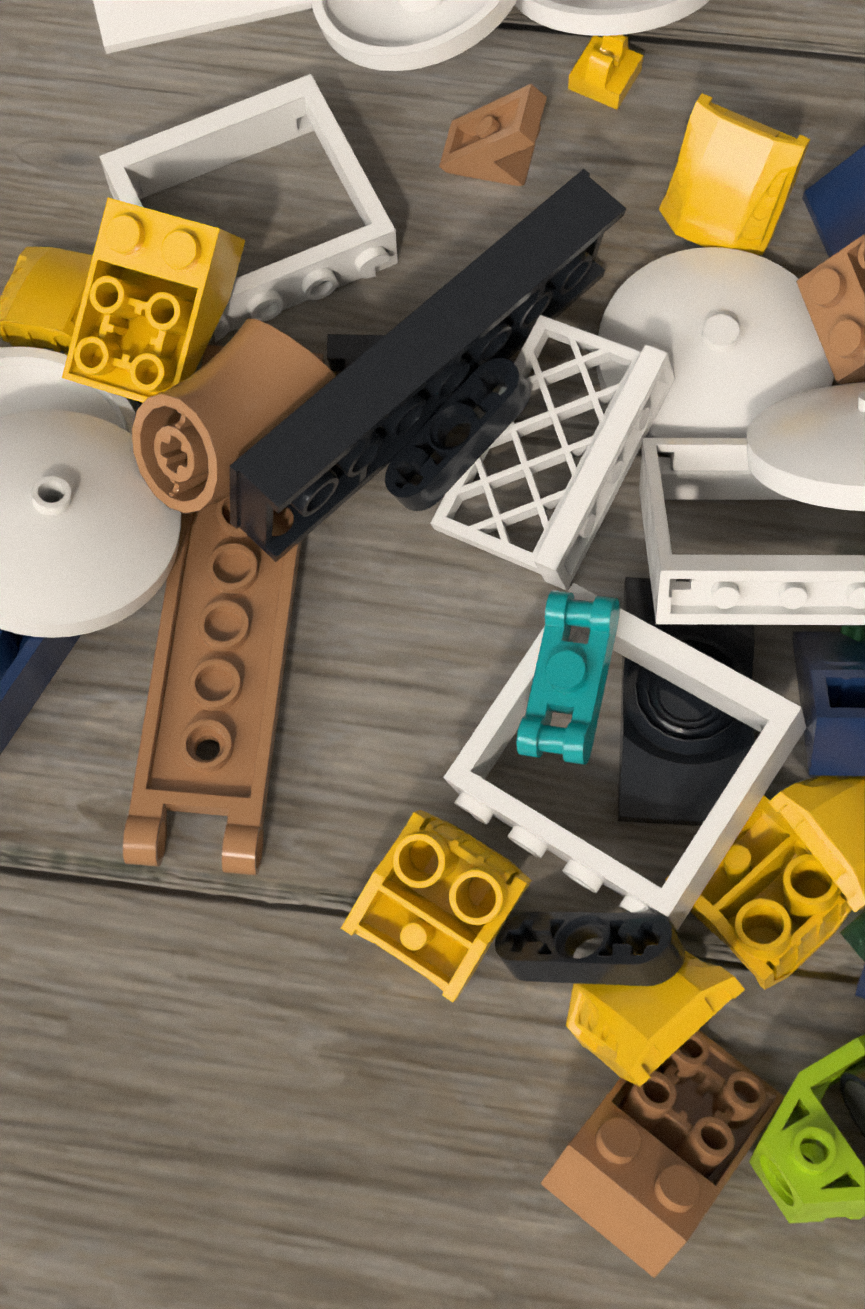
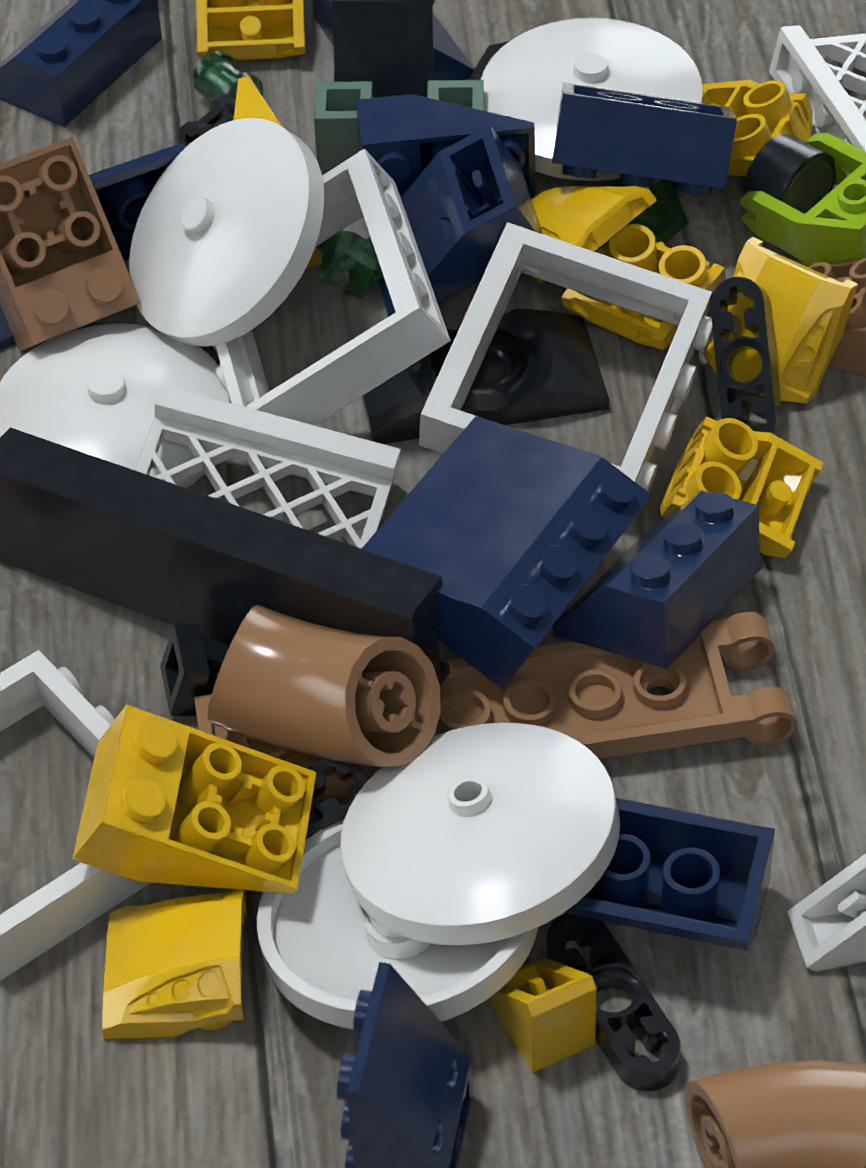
camera: 105 degrees left, 20 degrees down
teal plate [517,590,620,765] -> none
none -> dark blue slope [362,416,652,689]
none -> dark blue slope [553,491,760,669]

